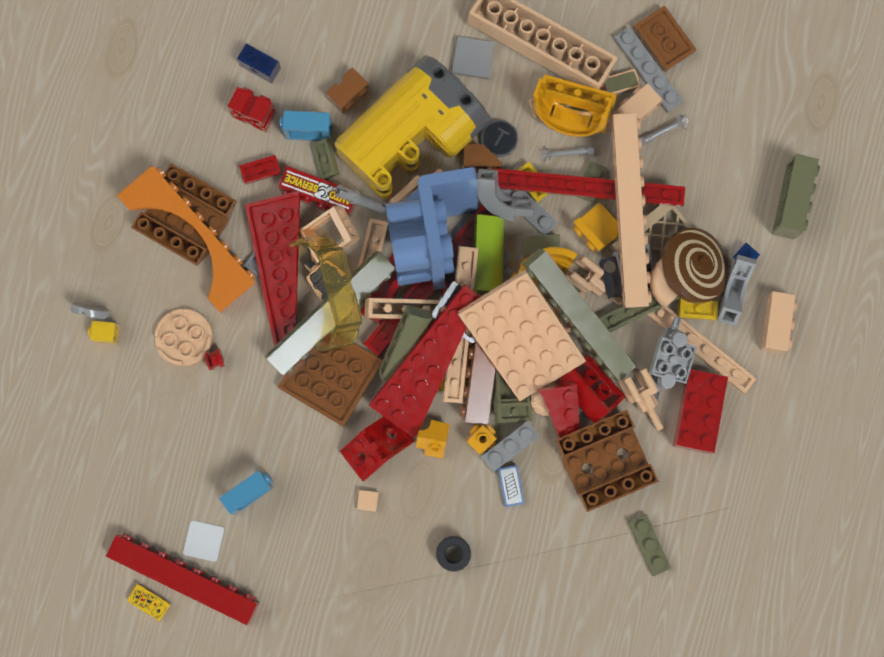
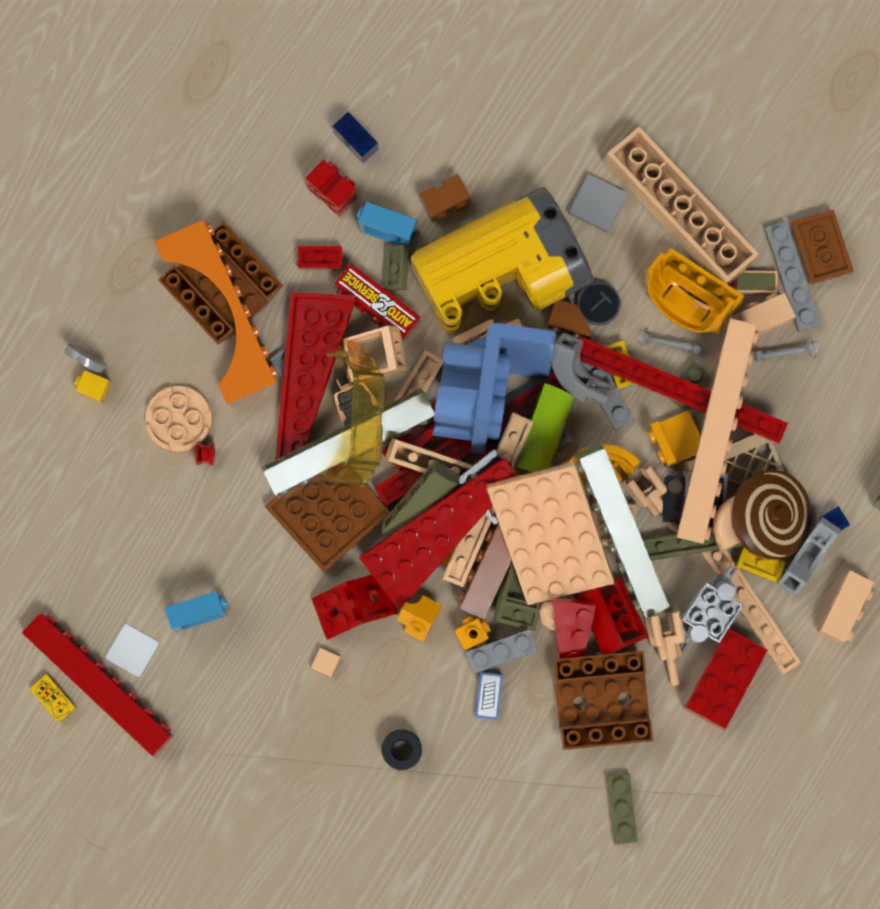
camera: 20 degrees right, 0 degrees up
light grey pin [335,185,387,215] -> none
olive slope [521,234,560,258] -> none

